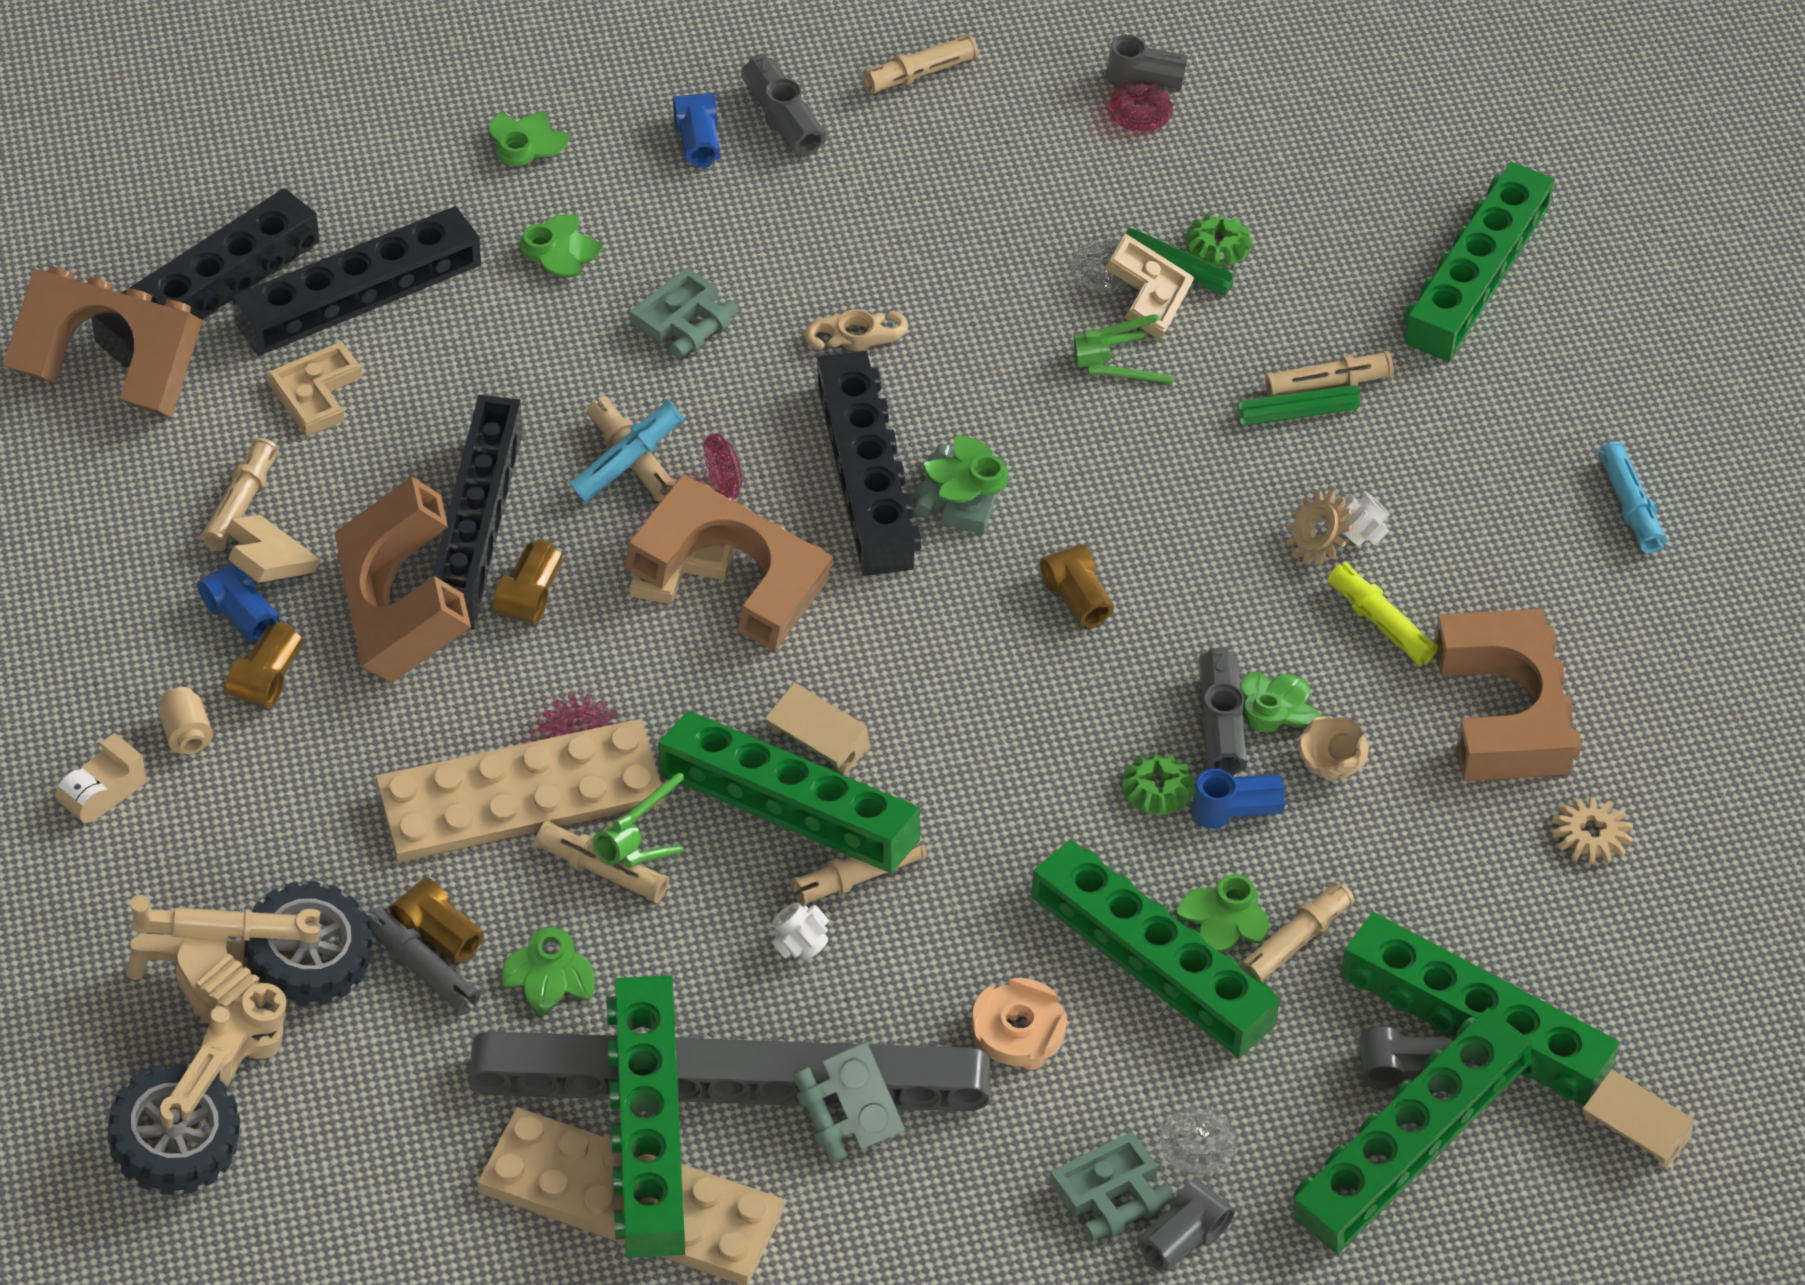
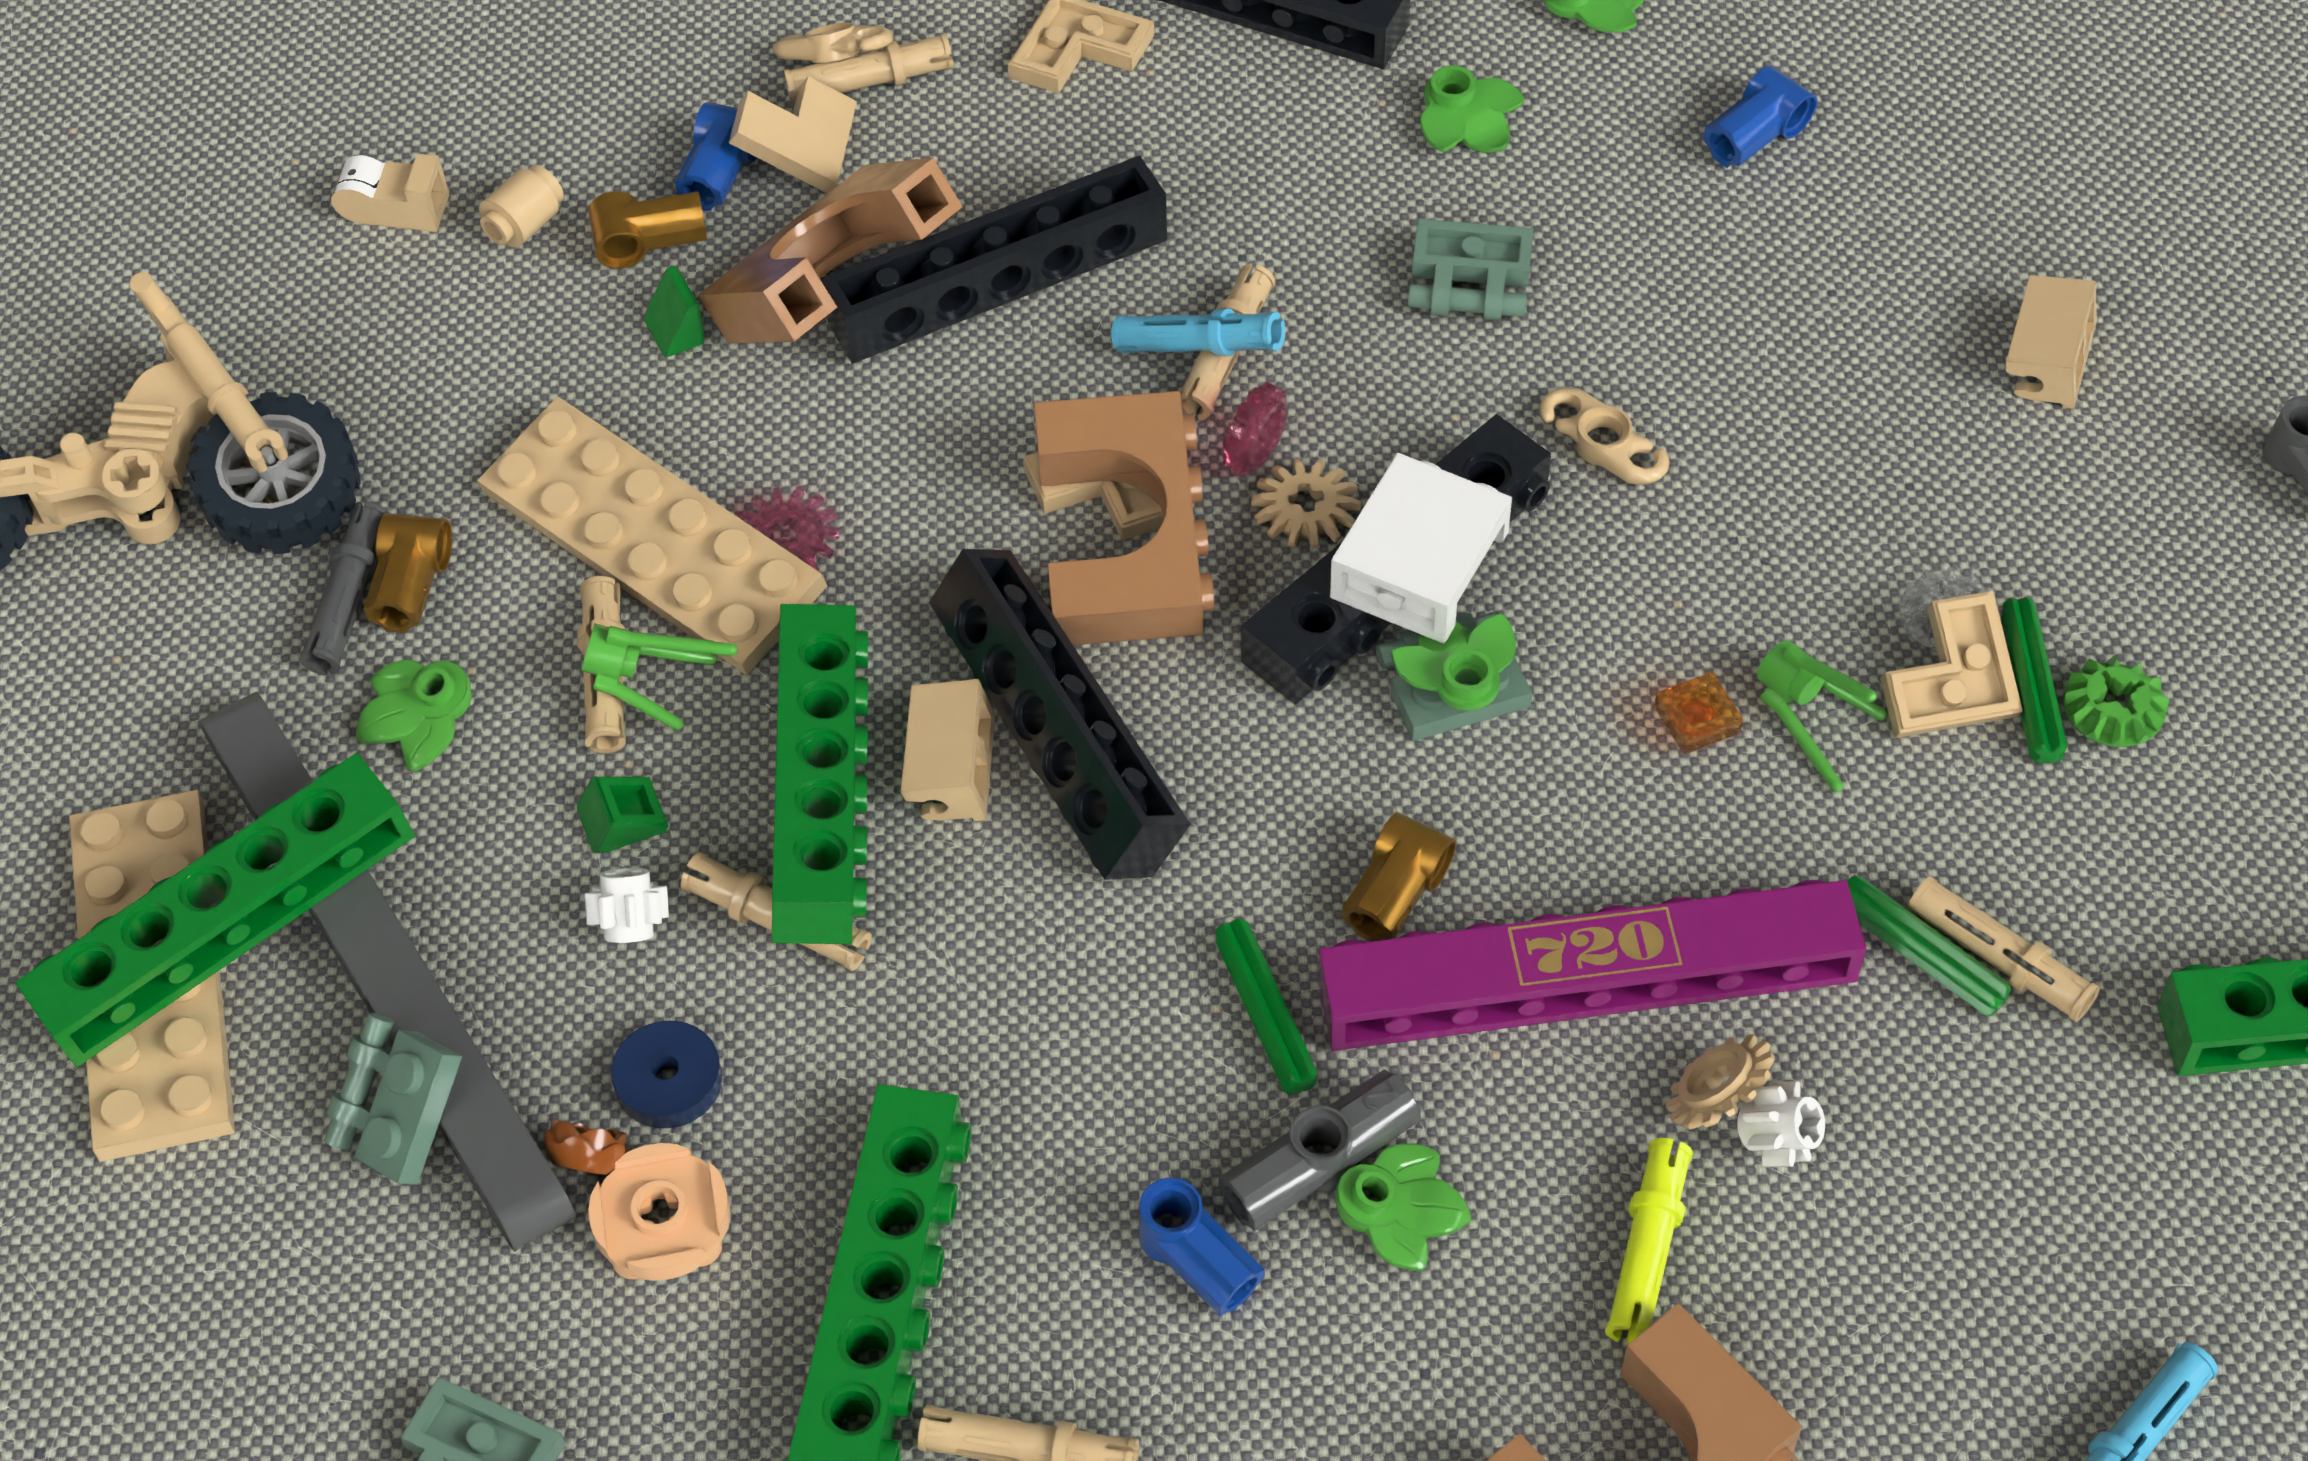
camera: 60 degrees right, 5 degrees up
pearl gold piece [492,539,562,625] -> none
dark grey piece [741,53,826,157] -> none
tan pin [862,34,978,94] -> none
clear pink gear [1109,80,1173,131] -> none
bright green gear [1122,751,1194,815] -> none
bright green plate [1177,874,1269,953] -> none
tan hair [1298,716,1369,781] -> none
none -> dark orange plate [543,1119,630,1175]
none -> green slope [577,777,669,853]
none -> dark blue piece [611,1020,722,1128]
none -> green slope [645,266,705,357]
none -> tan piece [772,23,893,63]
none -> black brick [929,549,1191,880]
none -> green axle [1215,918,1317,1095]
none -> tan gear [1251,459,1361,549]
none -> magenta brick [1318,880,1866,1051]
none -> white panel [1330,453,1512,644]
none -> clear orange plate [1654,671,1743,755]
none -> tan hinge [2006,275,2097,409]

